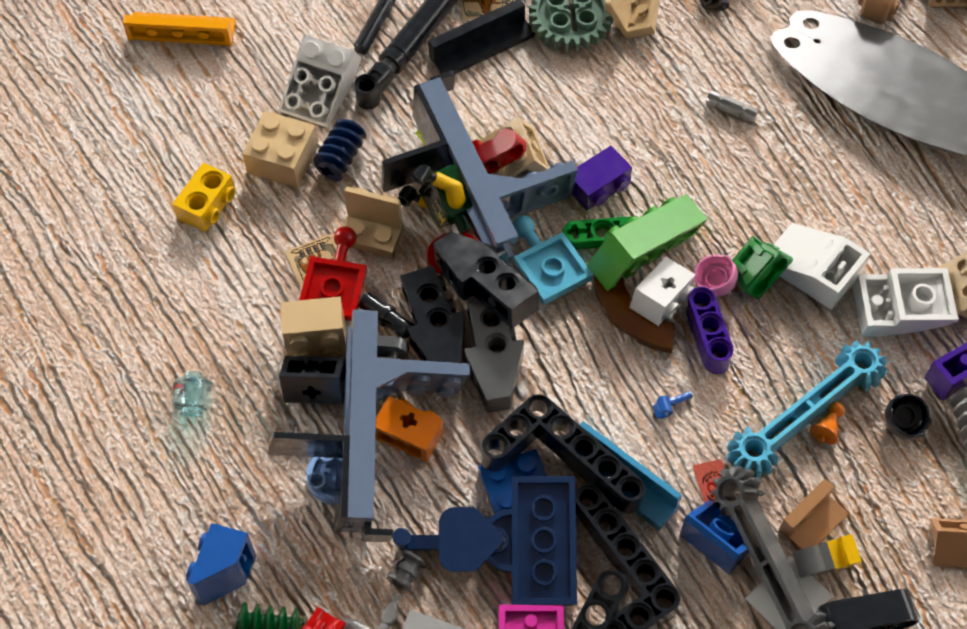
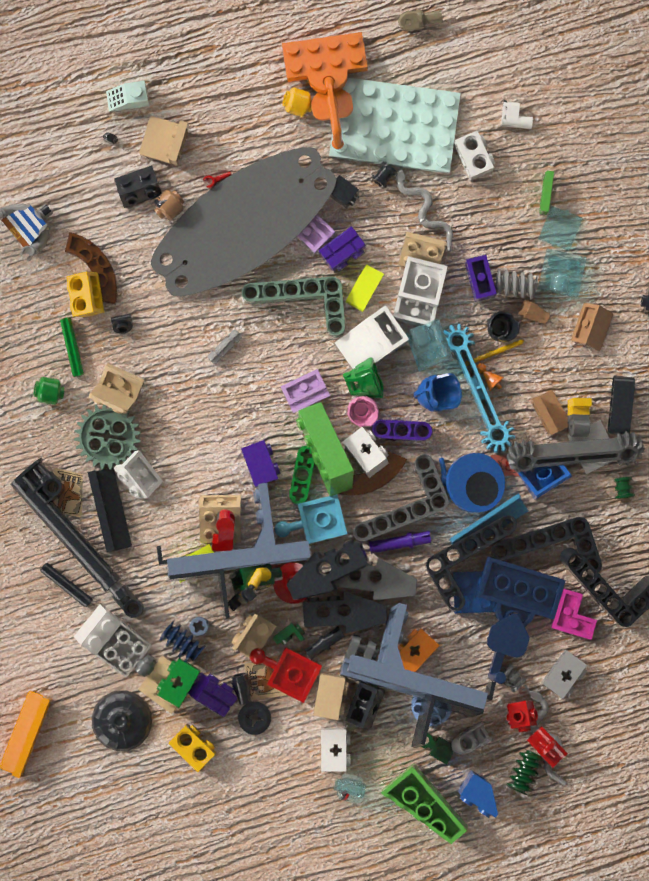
camera: 75 degrees left, 25 degrees up
none -> black hat [92,690,152,751]
none -> white bracket [114,451,163,499]
none -> dark grey plate [135,654,156,677]
none -> green brick [156,658,201,708]
none -> dark purple brick [188,673,237,717]
none -> sand blue bush [189,617,209,636]
none -> red hand [203,172,232,189]
none -> black cone [231,672,251,705]
none -> black gear [238,702,271,735]
none -> sand green beam [242,277,345,338]
none -> dark green bracket [272,623,305,645]
none -> lavender plate [281,369,330,414]
none -> lavender plate [297,214,335,254]
none -> dark purple brick [319,226,366,272]
none -> white brick [321,728,350,772]
none -> neon yellow slope [345,264,384,312]
none -> dark grey beam [353,454,449,542]
none -> dark purple pin [369,531,432,554]
none -> bright green wedge [381,763,468,844]
none -> clear light blue plate [405,319,453,372]
none -> blue helmet [414,373,462,412]
none -> dark green plate [420,733,454,765]
none -> blue piece [446,453,505,513]
none -> light grey piece [451,721,493,755]
none -> yellow axle [464,339,524,367]
none -> red brick [506,701,538,732]
none -> medium nougat cone [518,299,550,325]

